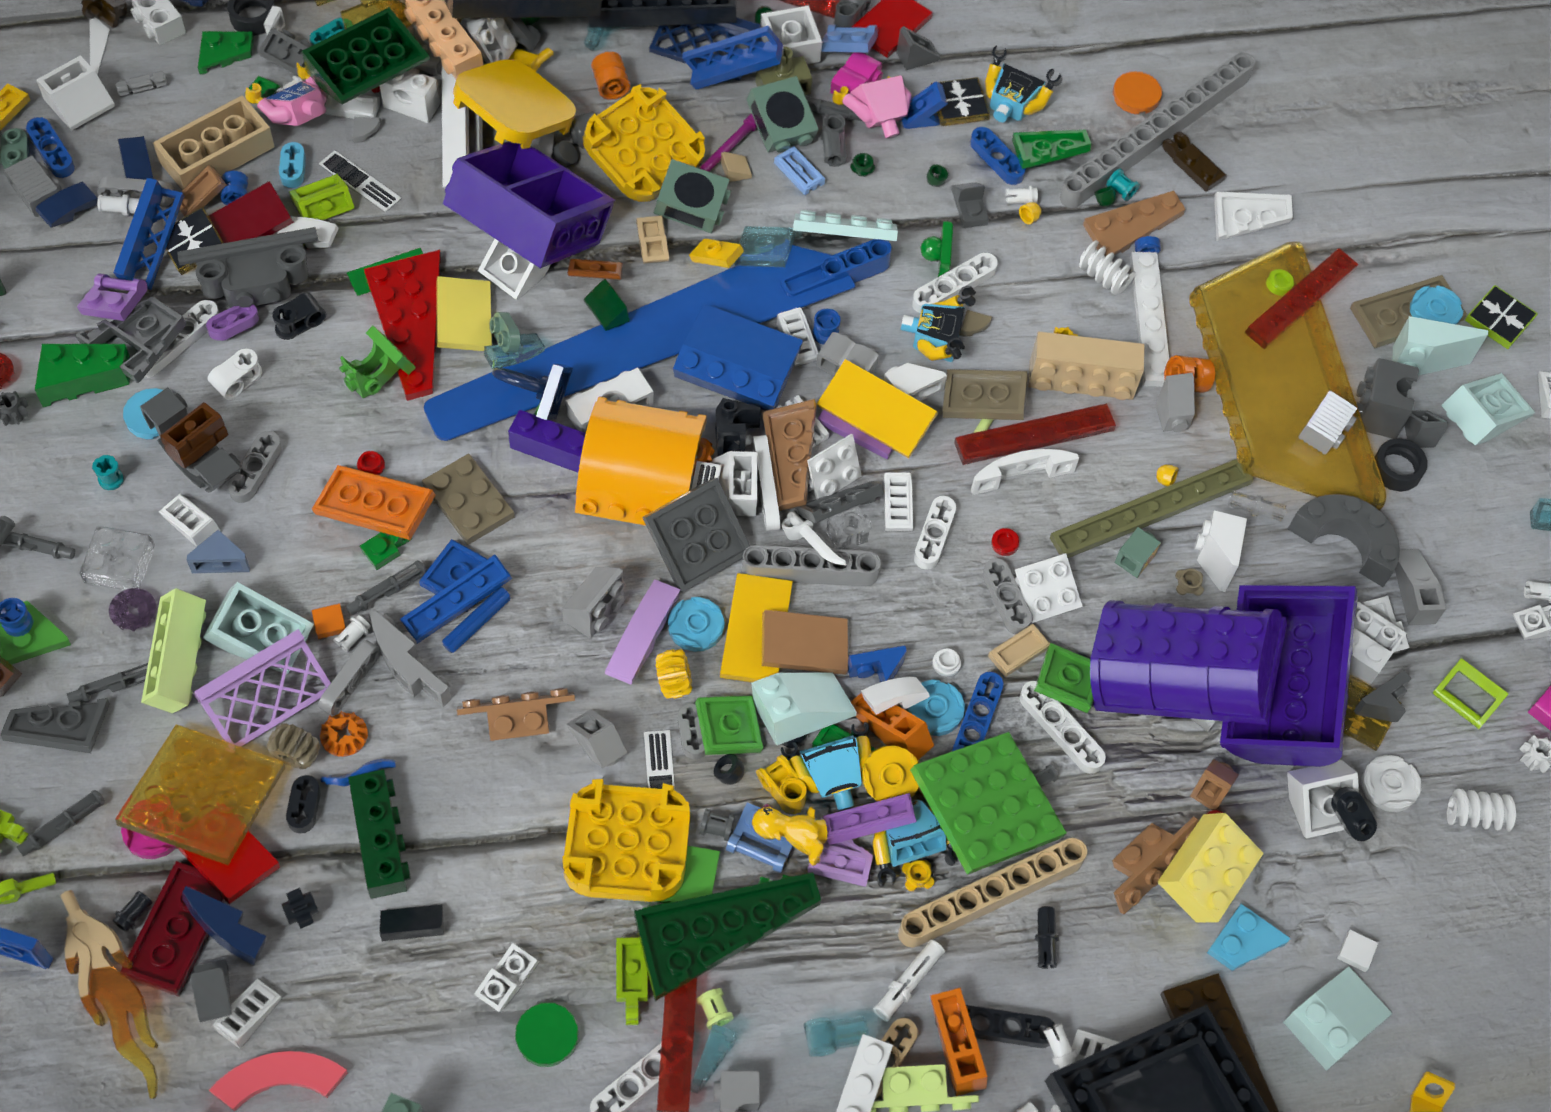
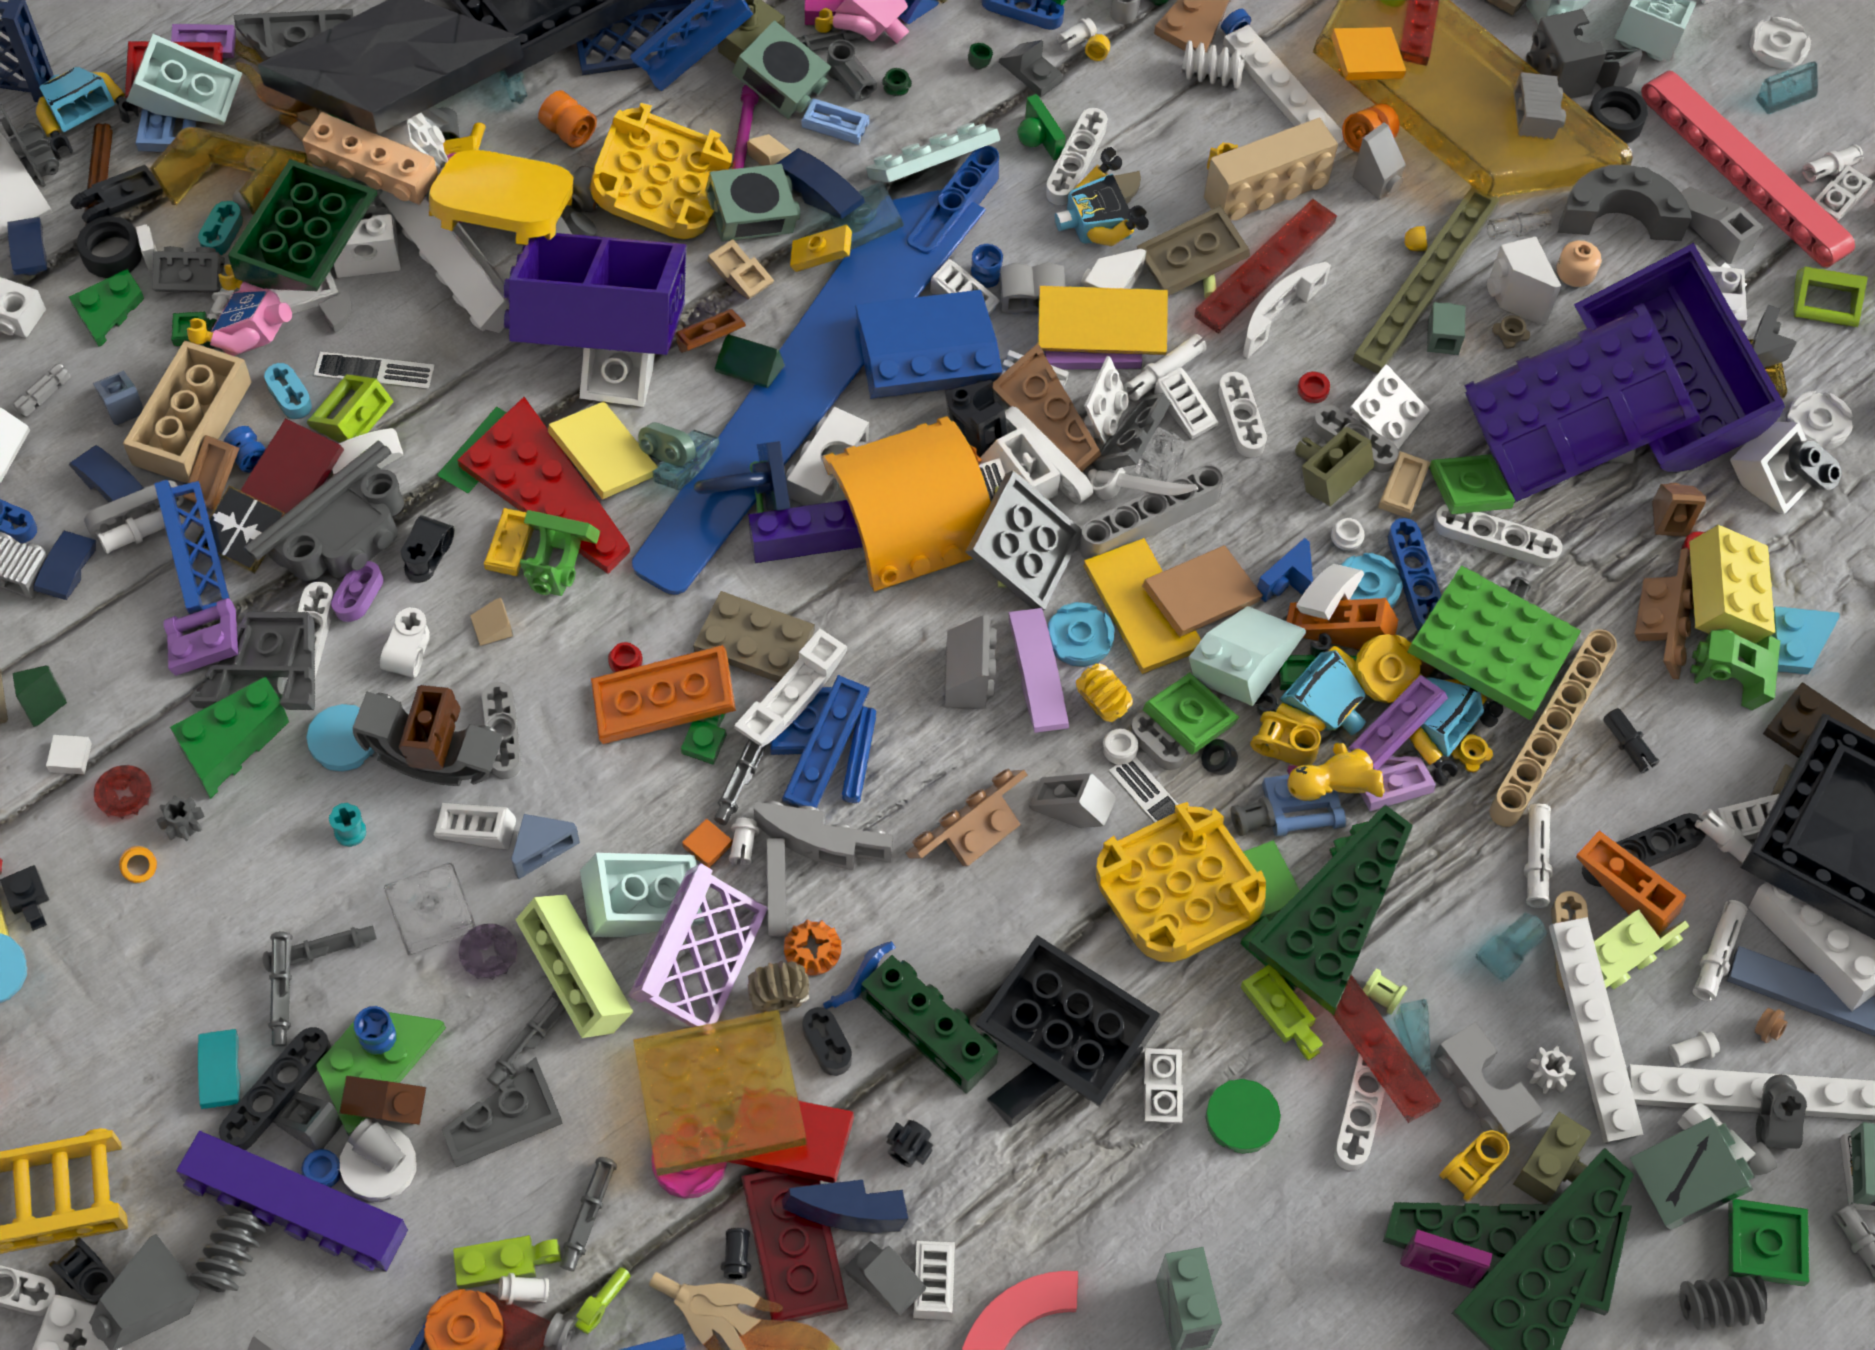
camera: 30 degrees left, 0 degrees up
none -> sand blue slope [93,370,144,425]
none -> tan slope [470,598,513,646]
none -> yellow plate [484,508,534,576]
none -> white slope [734,629,847,747]
none -> dark blue slope [776,148,865,219]
none -> black slope [975,935,1161,1107]
none -> white tile [1103,729,1138,765]
none -> white pin [1124,334,1207,401]
none -> olive brick [1295,426,1374,507]
none -> light orange tile [1331,27,1406,80]
none -> light nougat head [1556,240,1602,287]
none -> coral beam [1641,70,1855,268]
none -> bright green tile [1690,629,1780,711]

